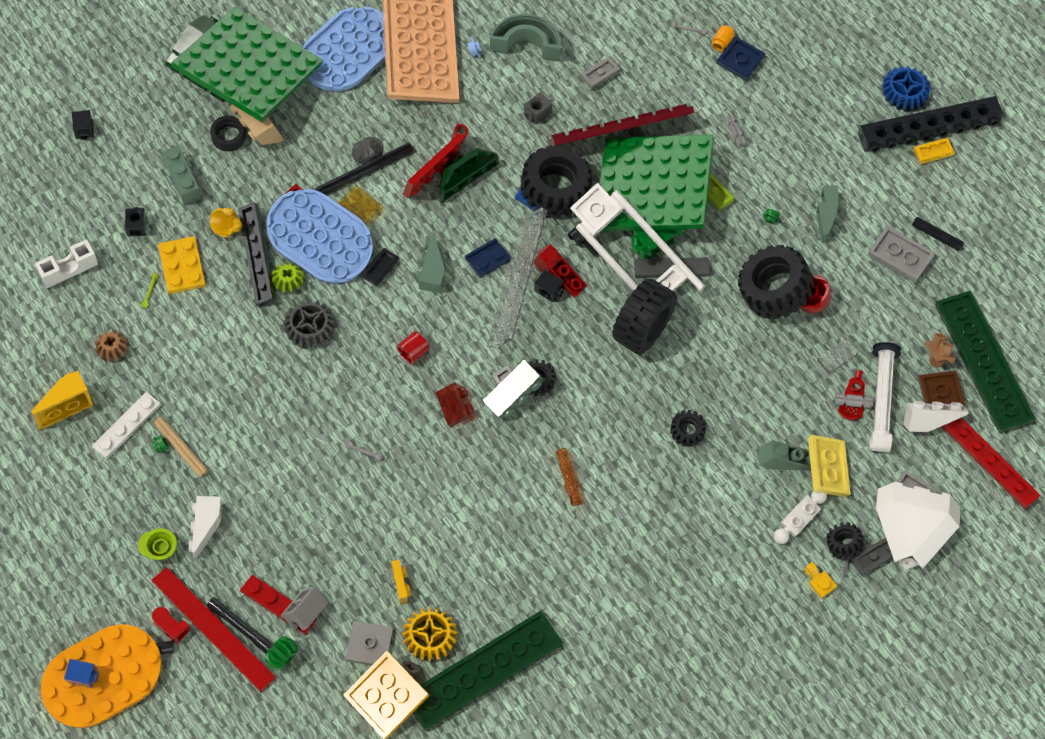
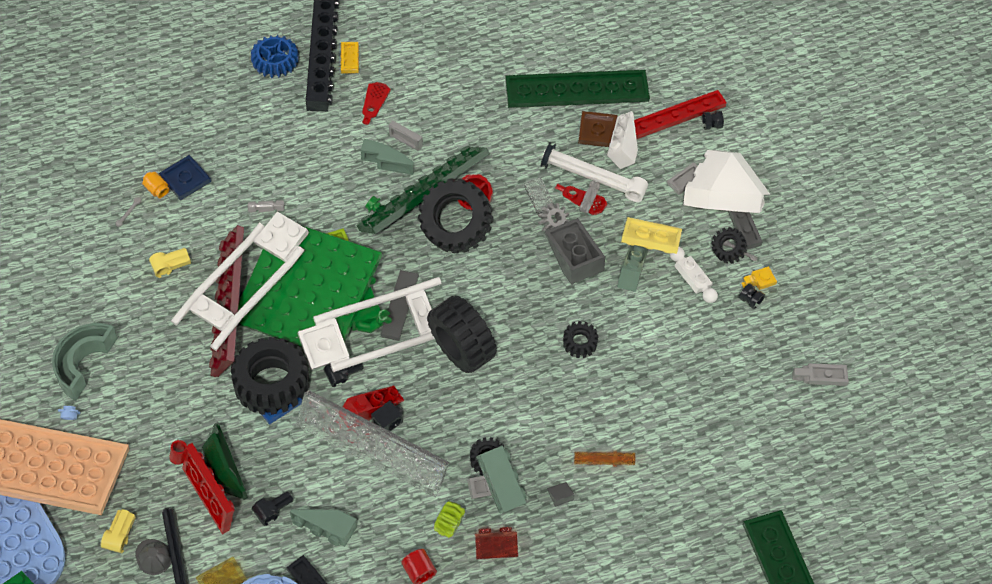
camera: 75 degrees left, 5 degrees down
dark blue plate [465,238,511,278] -> none
dark grey brick [524,92,553,124] -> none
light grey plate [581,57,620,90] -> none
light grey plate [868,225,935,283] -> none
black axle [912,217,964,251] -> none
medium nougat hips [925,333,955,367] -> none
none -> light yellow piece [101,509,136,554]
none -> light yellow piece [149,248,191,278]
none -> white plate [171,212,309,351]
none -> black axle [252,491,293,526]
none -> dark green plate [356,146,490,234]
none -> red piece [362,82,391,125]
none -> light grey tile [389,120,423,151]
none -> lime gear [434,501,465,538]
none -> light grey gear [538,203,569,231]
none -> dark grey slope [545,218,605,285]
none -> dark grey slope [547,482,575,507]
none -> black wheel [702,111,724,130]
none -> black wheel [738,283,765,310]
none -> light grey hinge [792,363,849,386]

